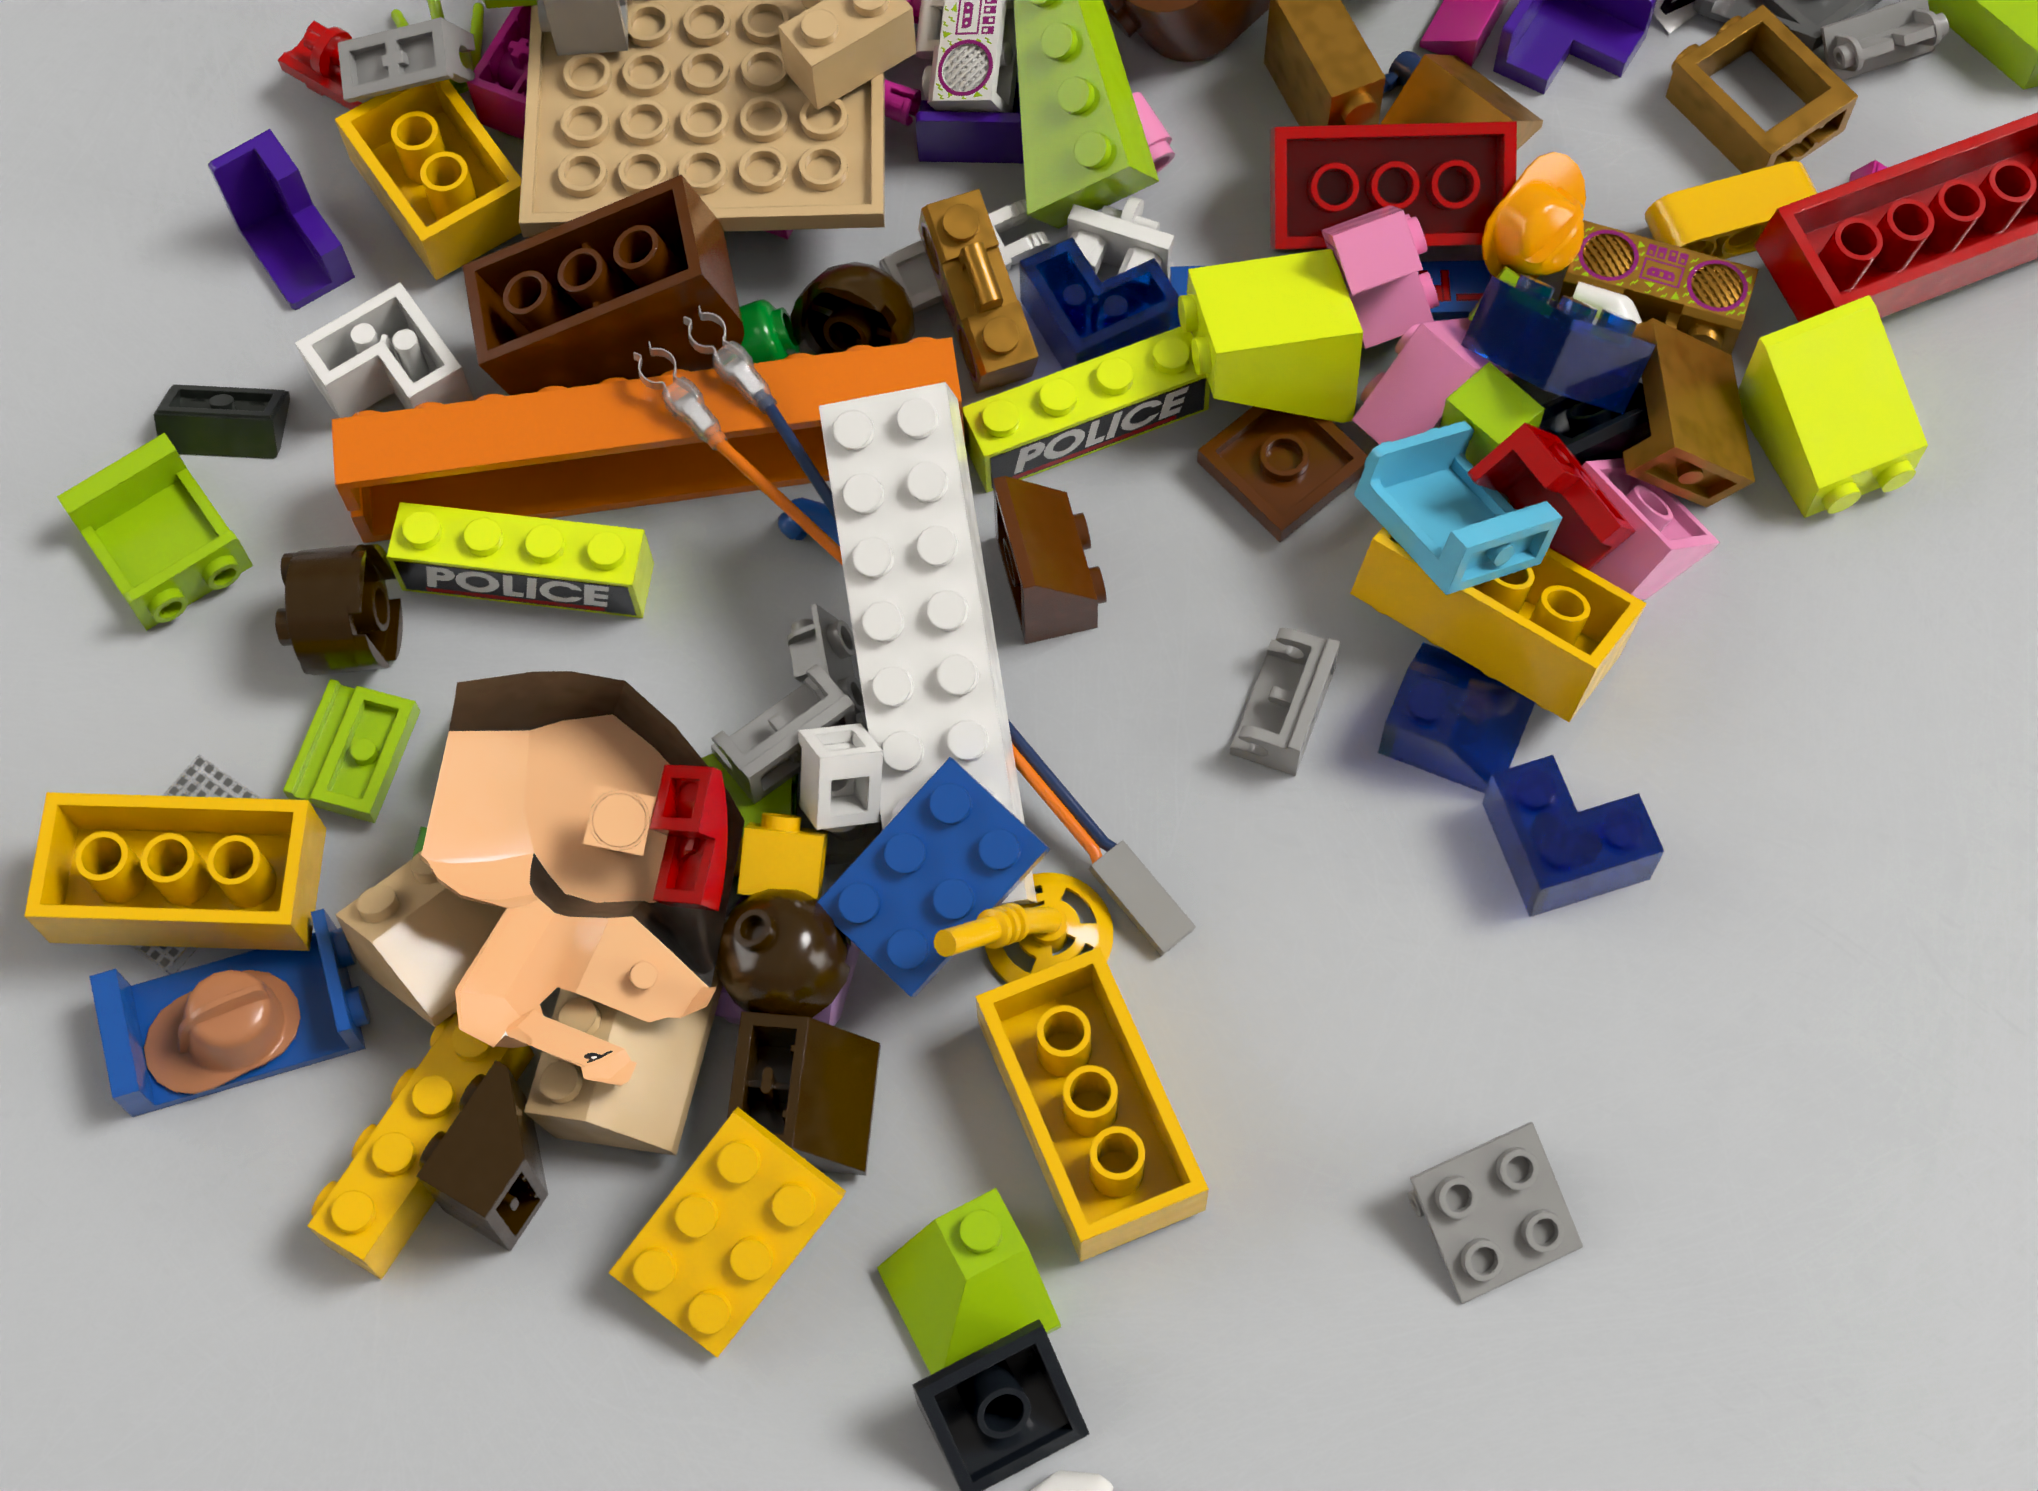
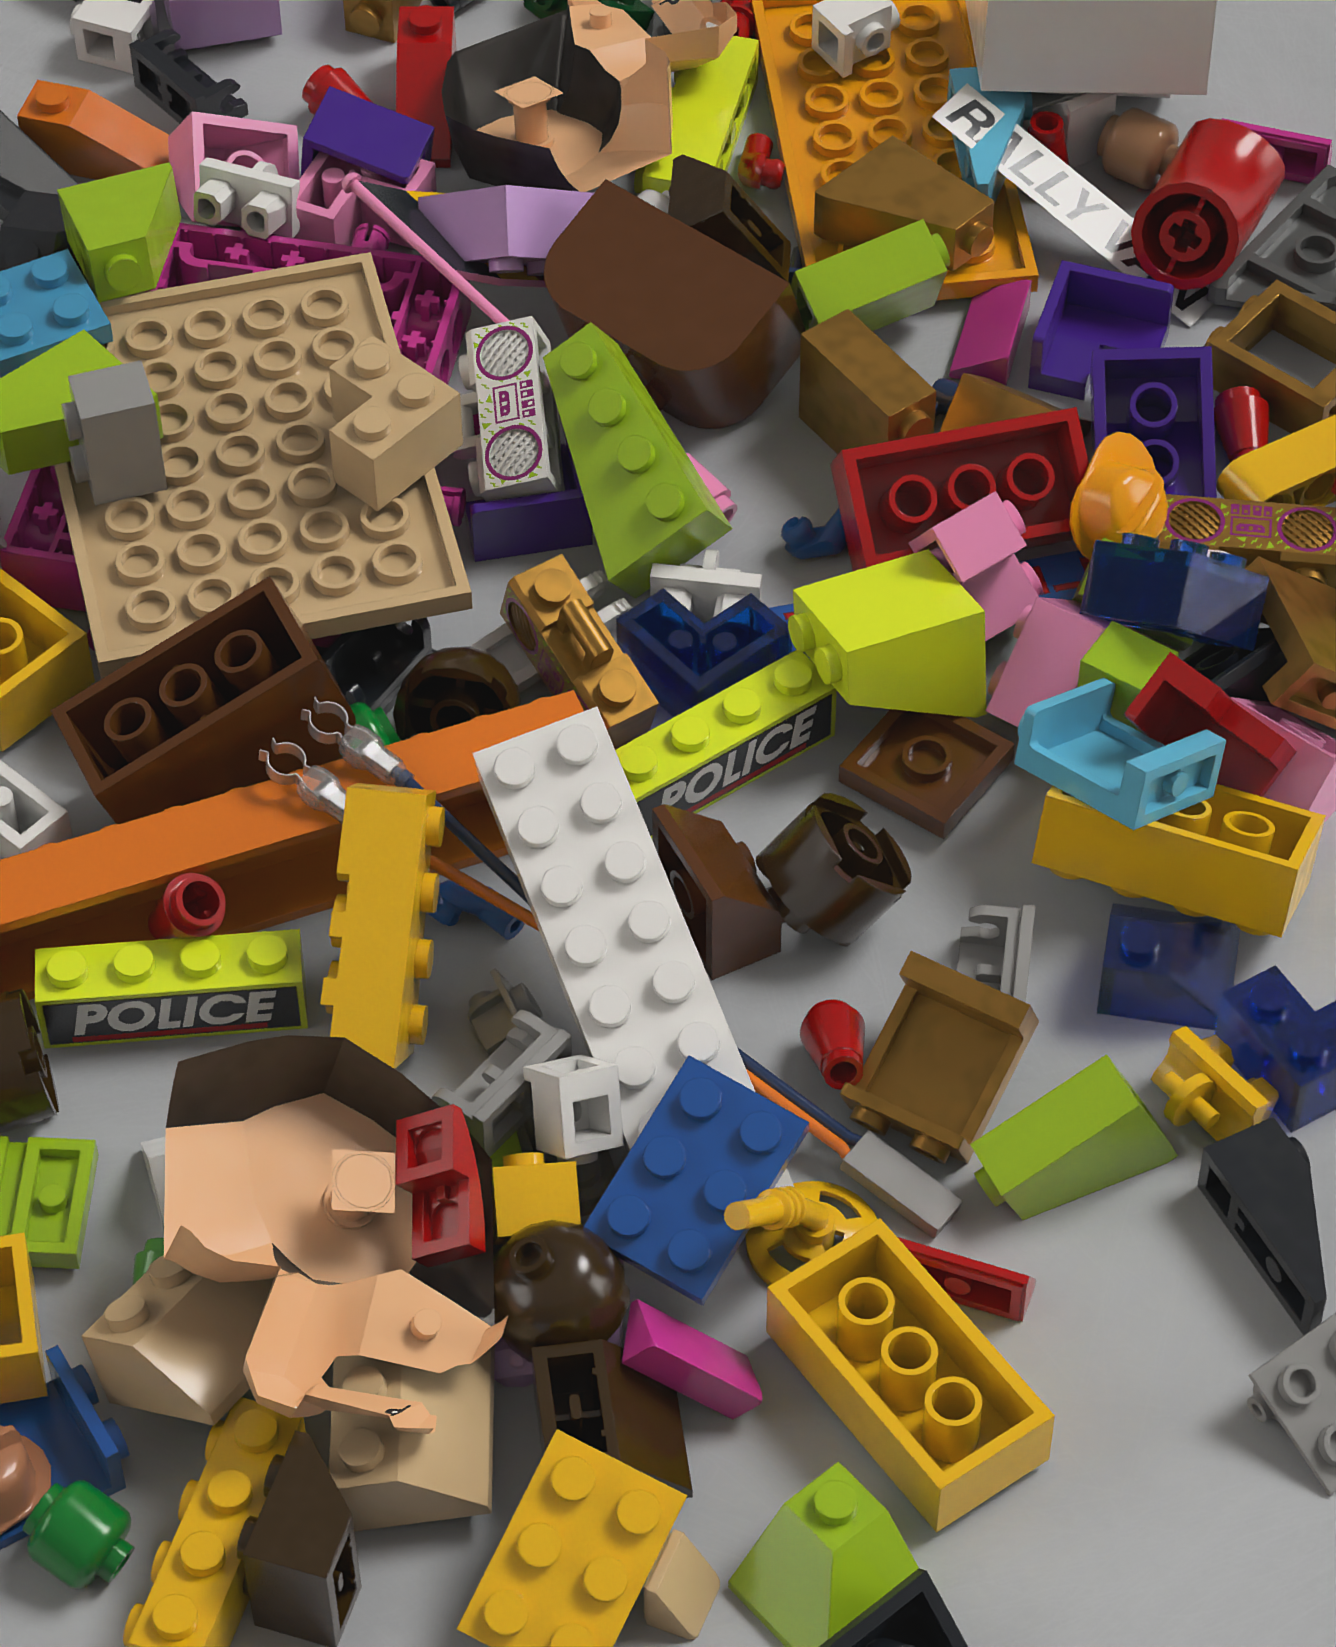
camera: 15 degrees left, 15 degrees down
none -> green head [22,1480,135,1590]
none -> red cone [148,873,226,940]
none -> yellow wedge [320,783,445,1069]
none -> black hinge [321,618,436,715]
none -> dark pink slope [622,1299,762,1420]
none -> tan slope [644,1529,720,1640]
none -> dark brown brick [755,793,912,947]
none -> blue arm [781,508,847,559]
none -> red cone [800,999,865,1090]
none -> pearl gold panel [839,951,1039,1164]
none -> red slope [897,1237,1036,1322]
none -> lime slope [970,1054,1178,1220]
none -> dark purple slope [1090,346,1217,498]
none -> yellow hips [1150,1026,1279,1141]
none -> black slope [1197,1117,1327,1336]
none -> red cone [1214,386,1269,463]

